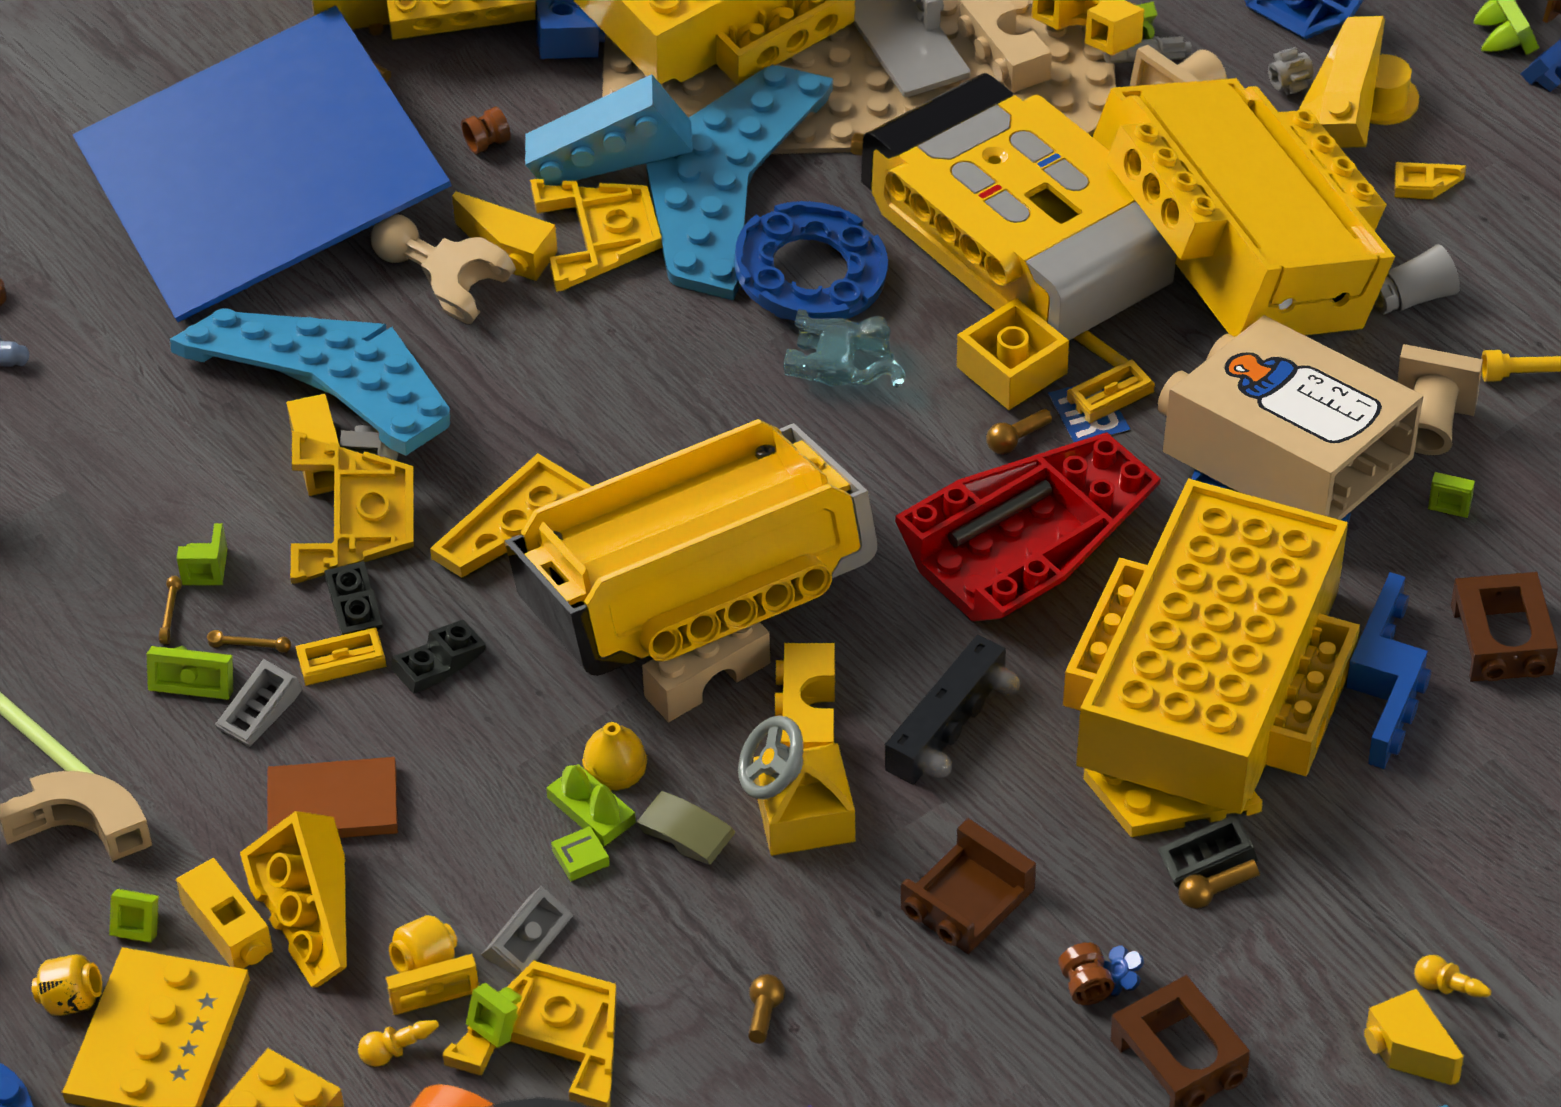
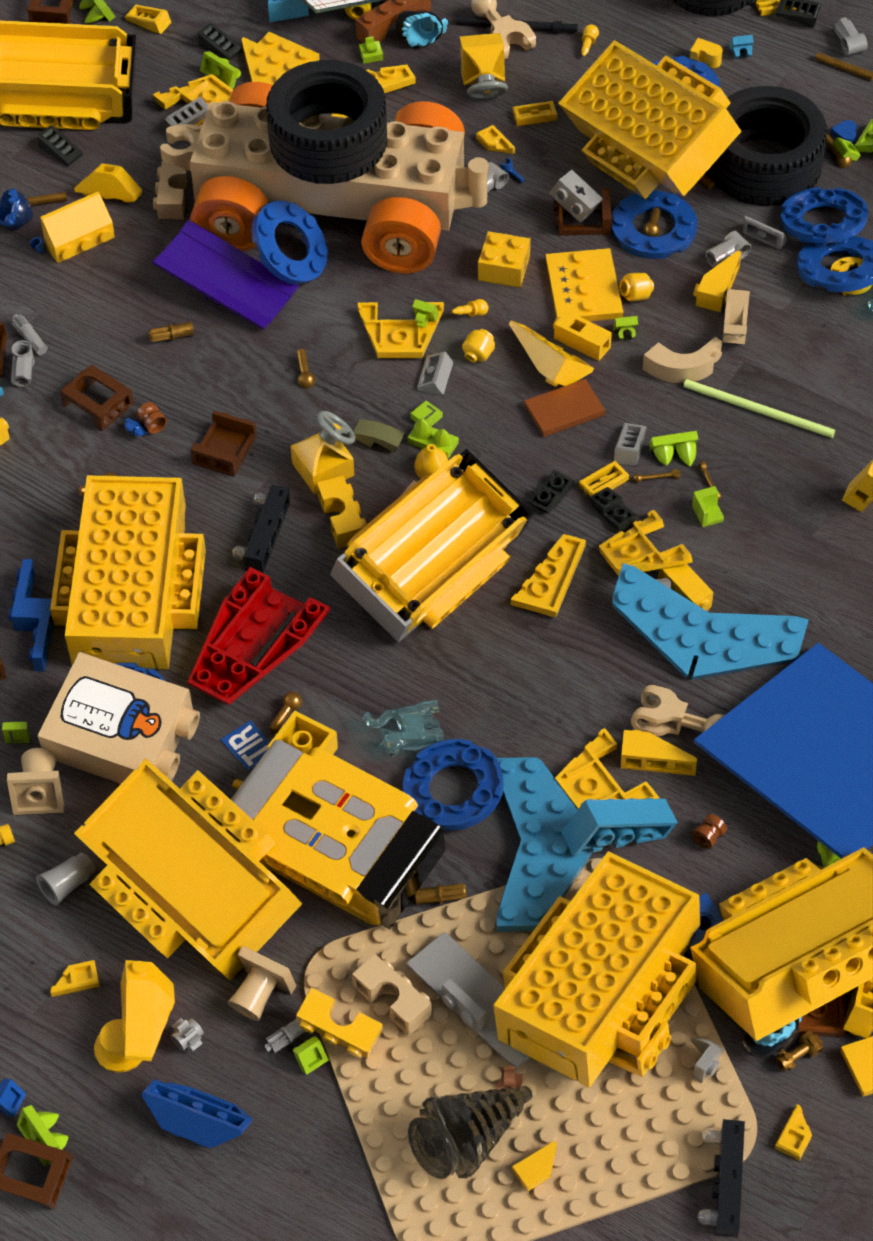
camera: 160 degrees right, 5 degrees up
yellow tile [386,954,479,1015] -> none
yellow tile [1067,359,1155,424] -> none

